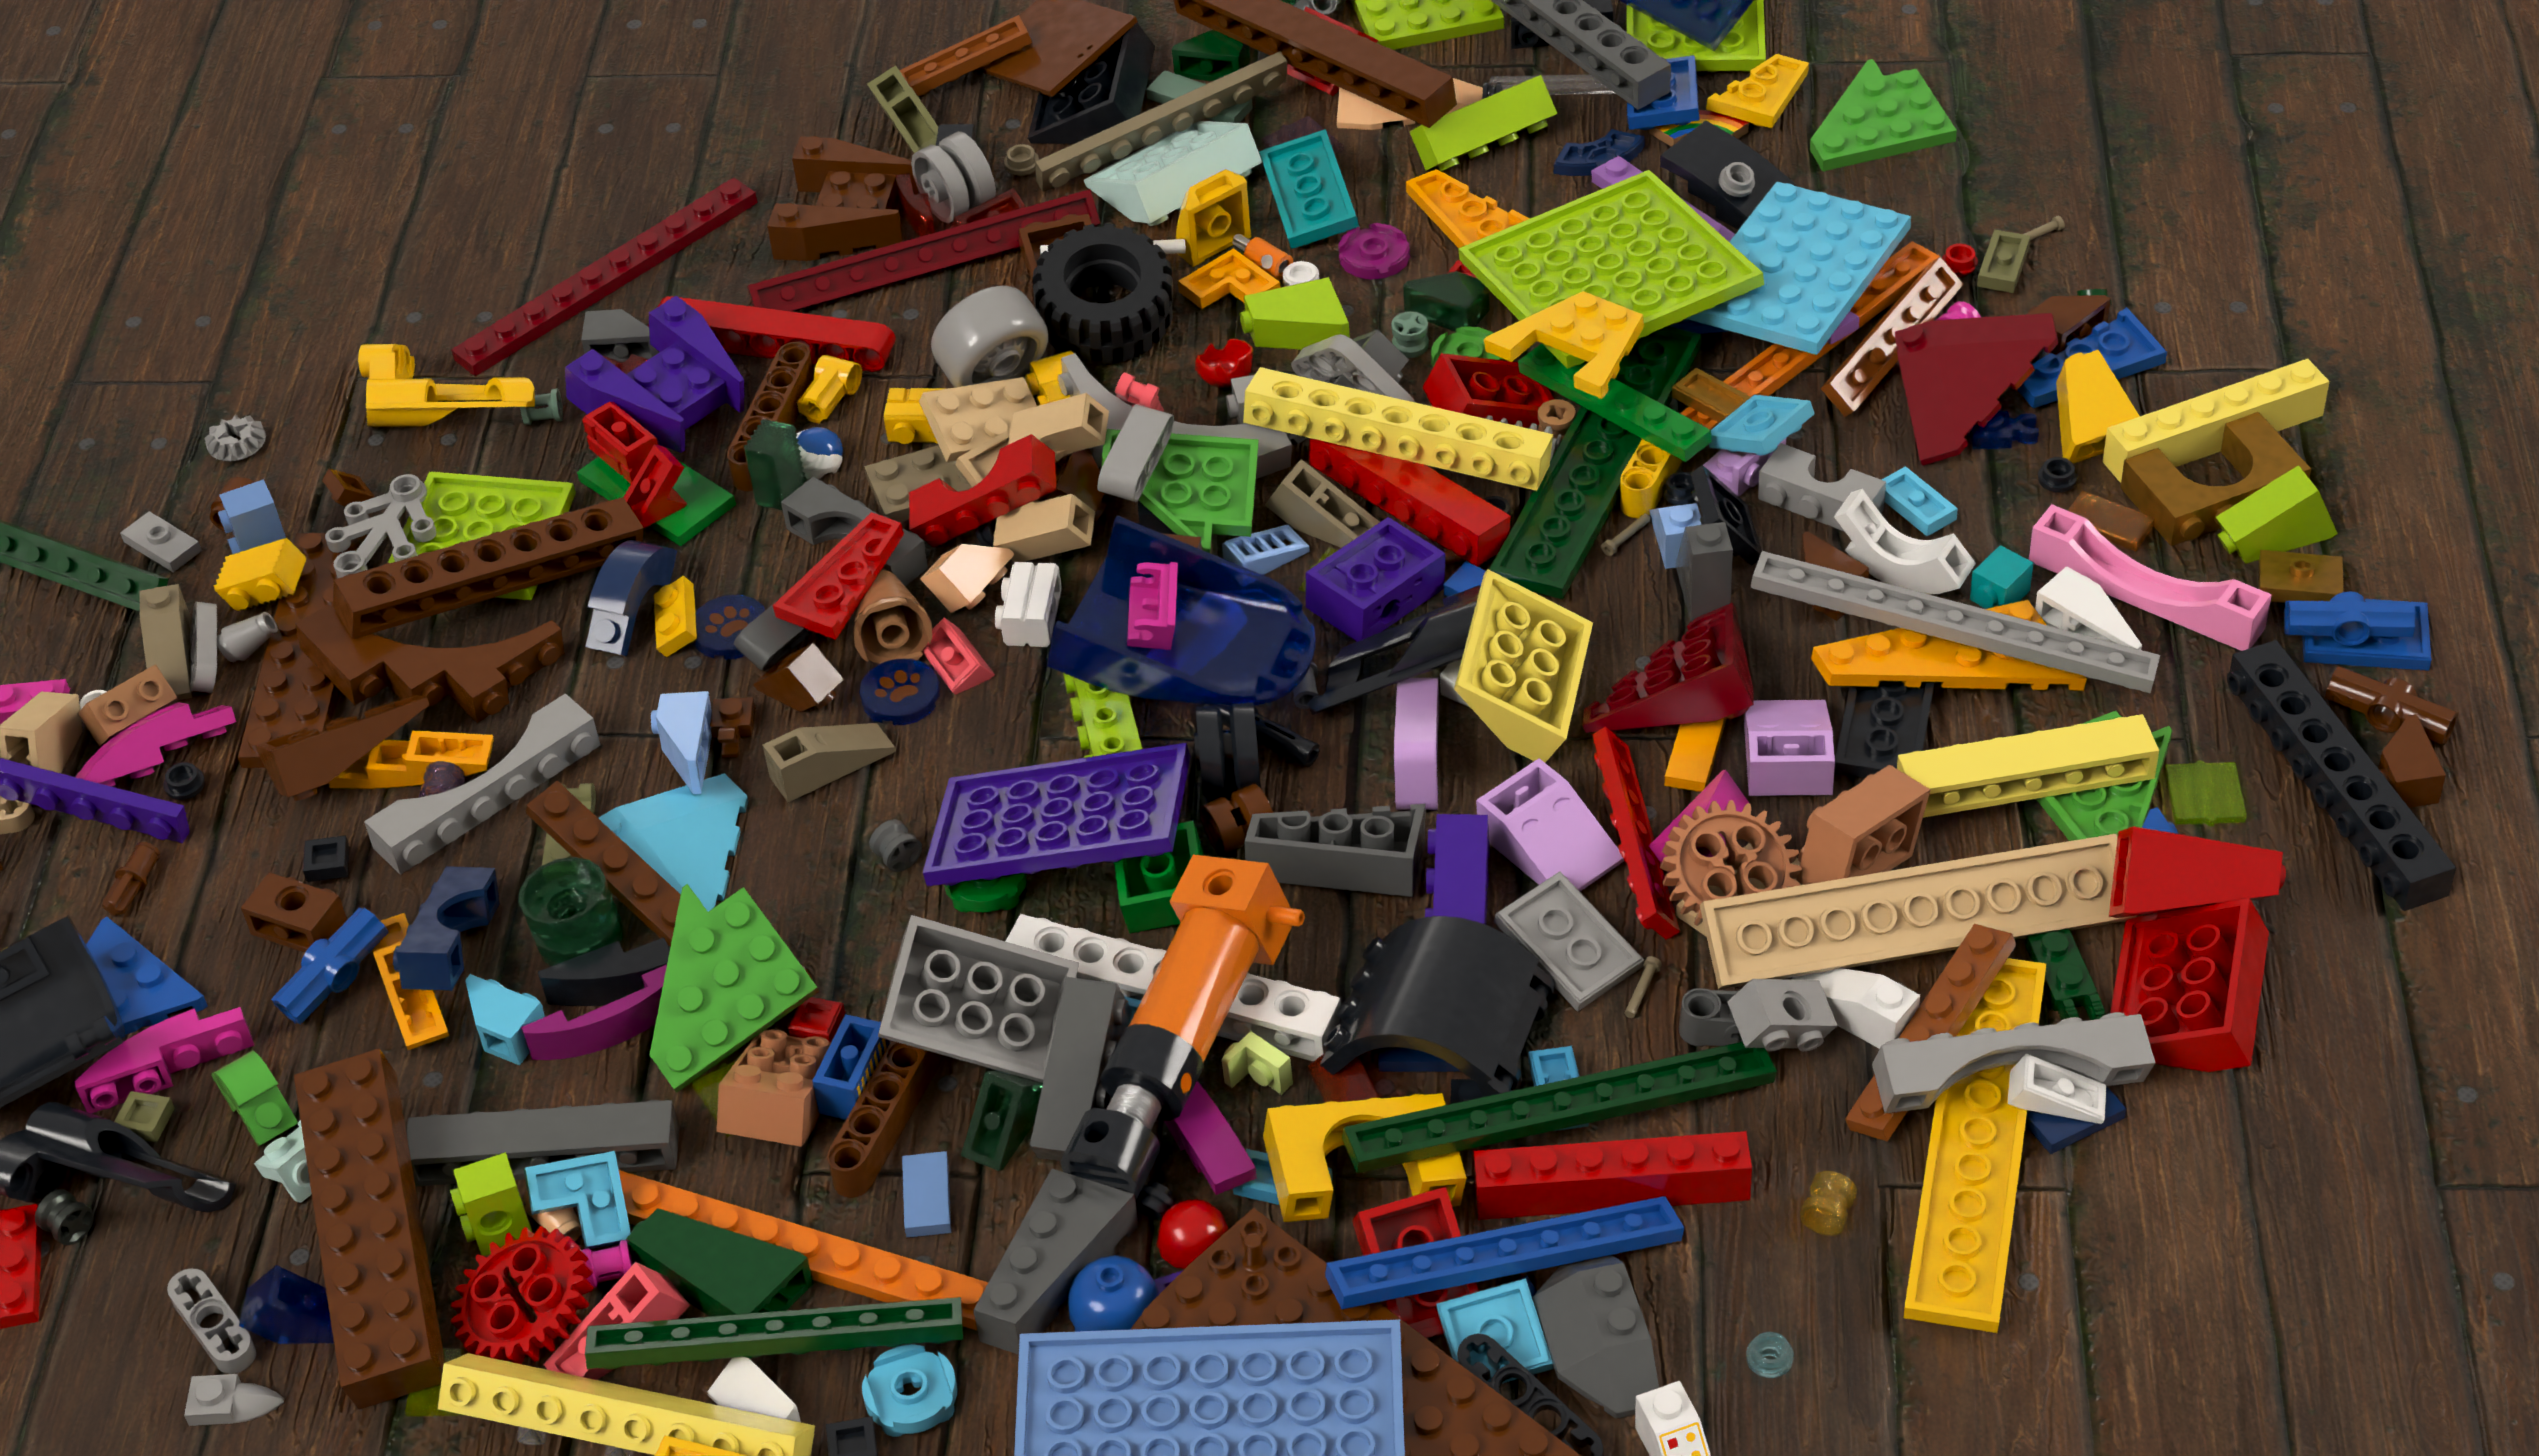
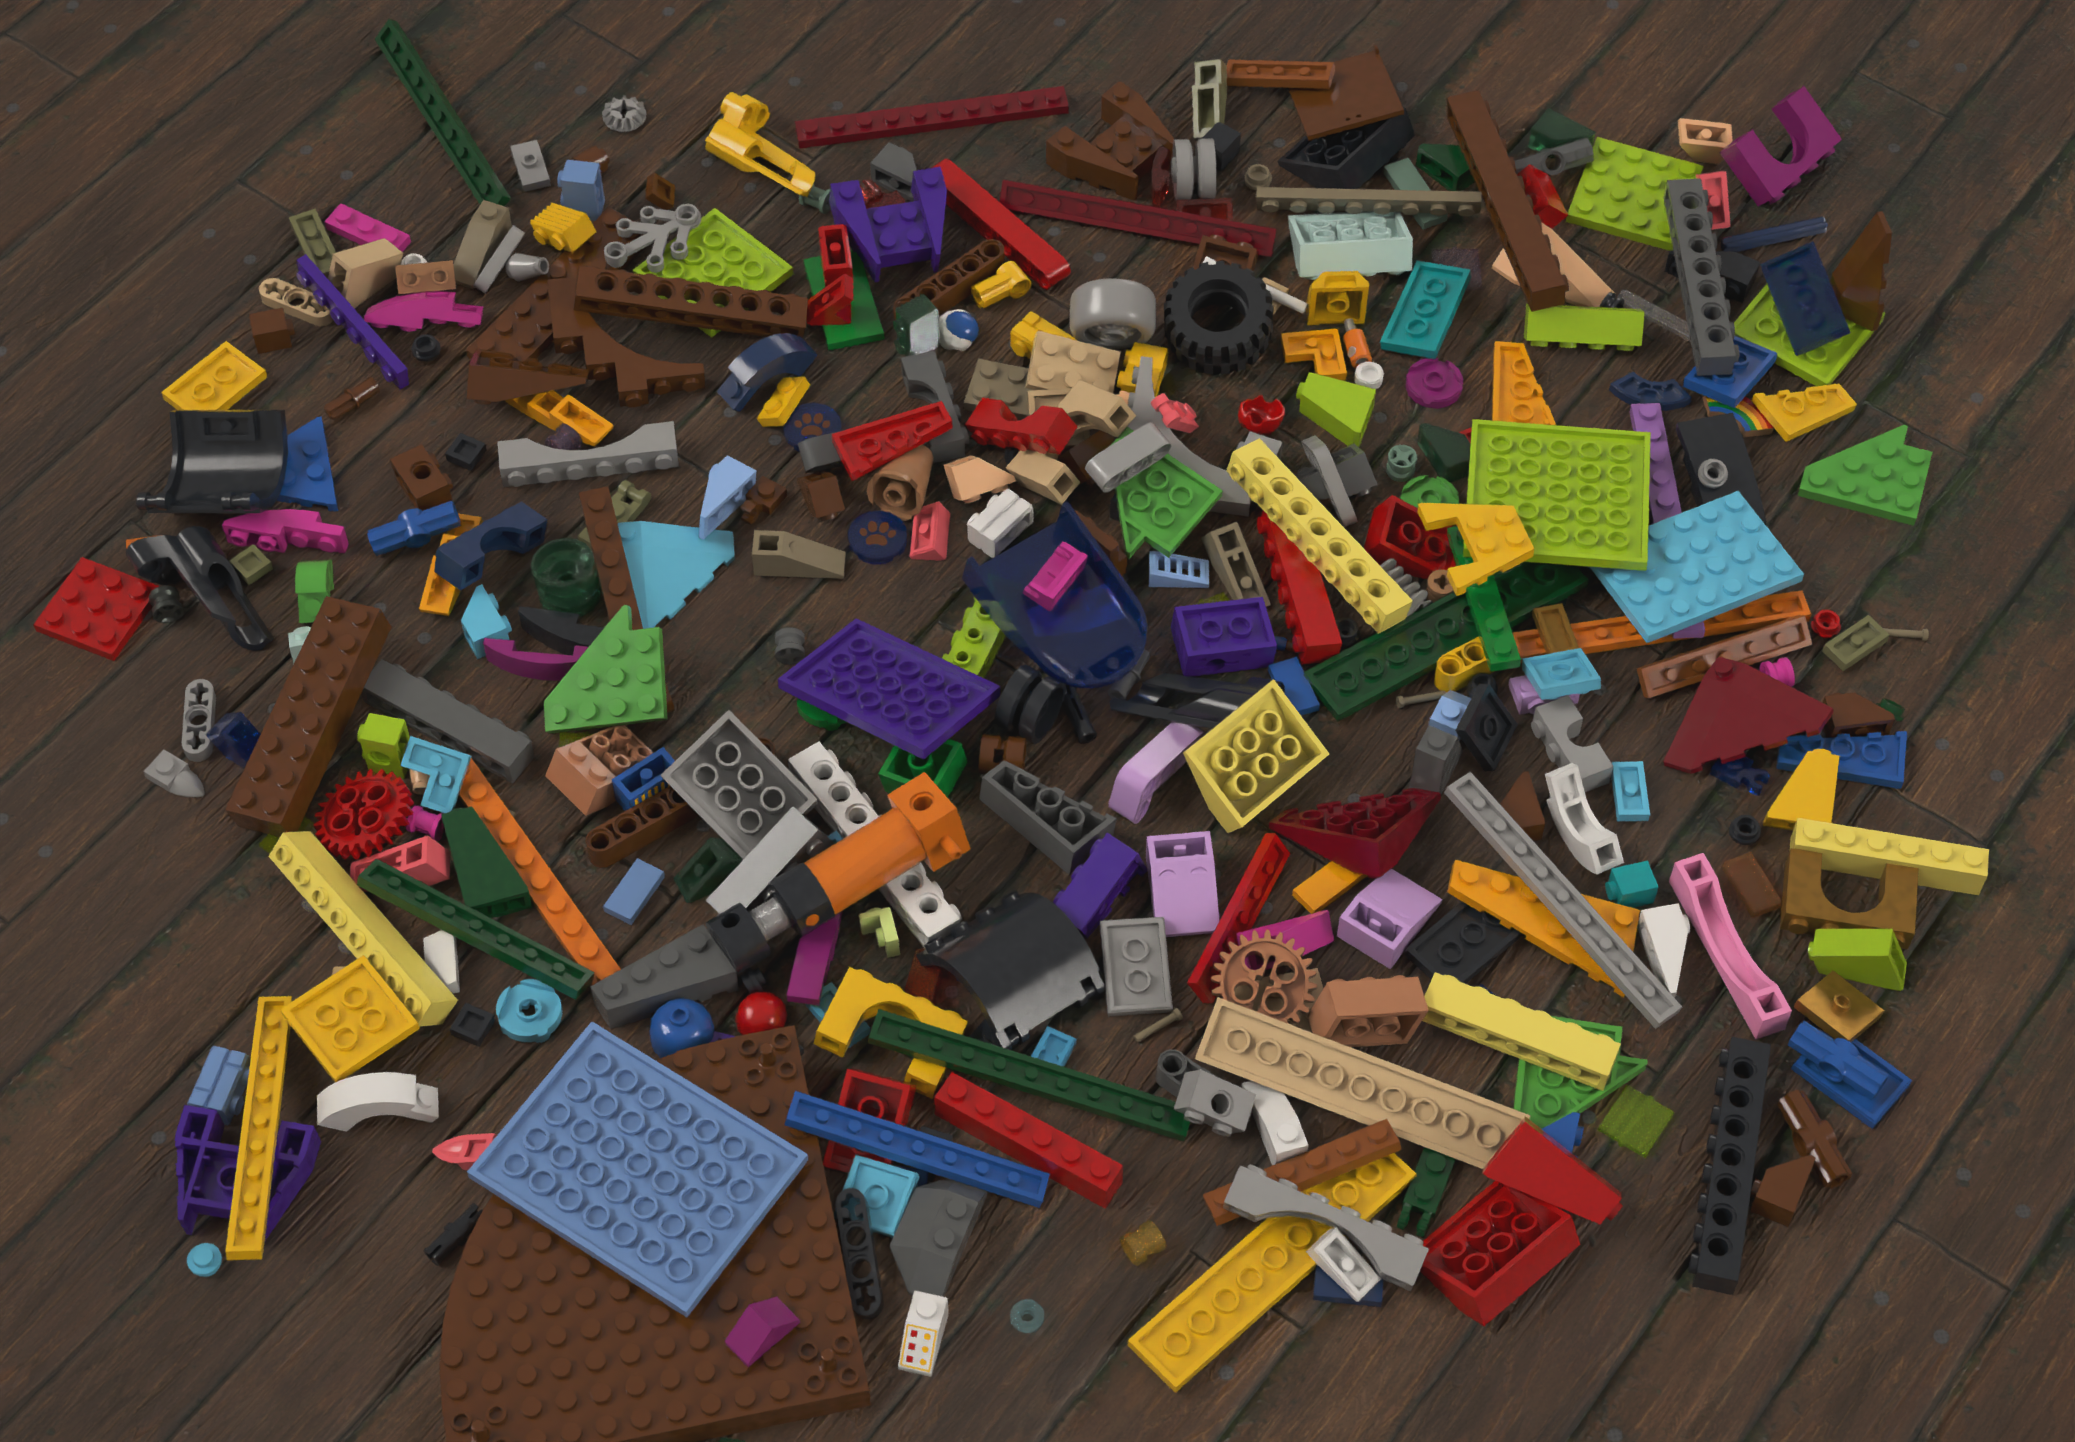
camera: 30 degrees right, 10 degrees up
red tile [788,997,845,1043] -> none

